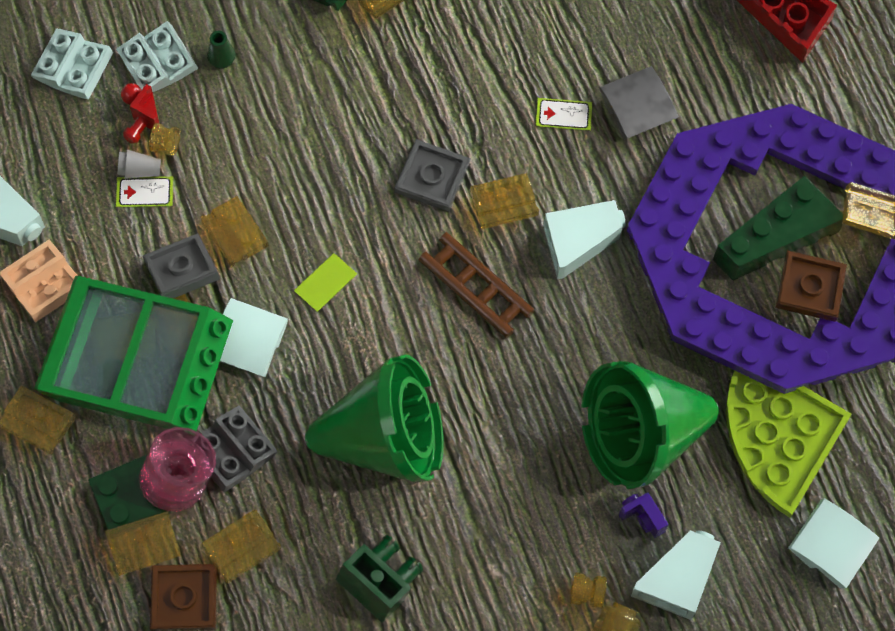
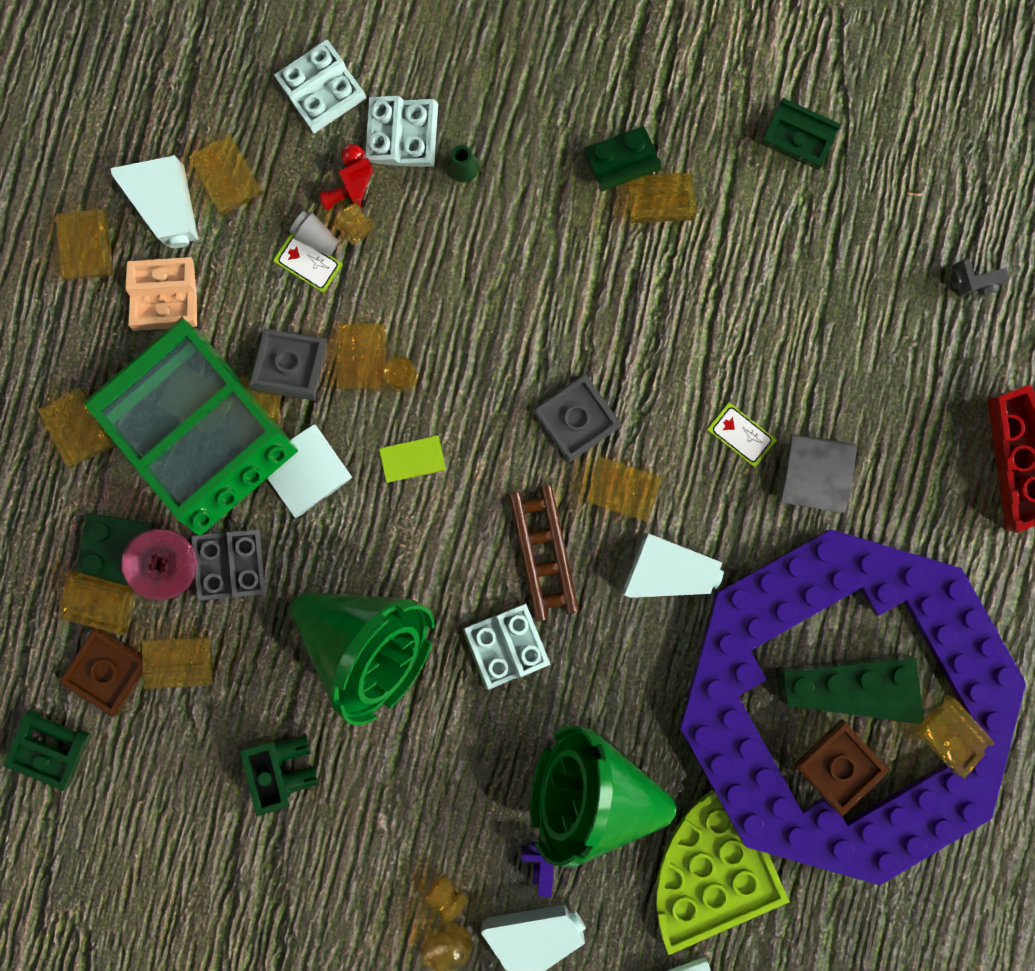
camera: 35 degrees right, 20 degrees up
none -> clear yellow plate [189,134,264,215]
none -> clear yellow wheel [383,356,418,393]
none -> light aqua slope [462,604,550,690]

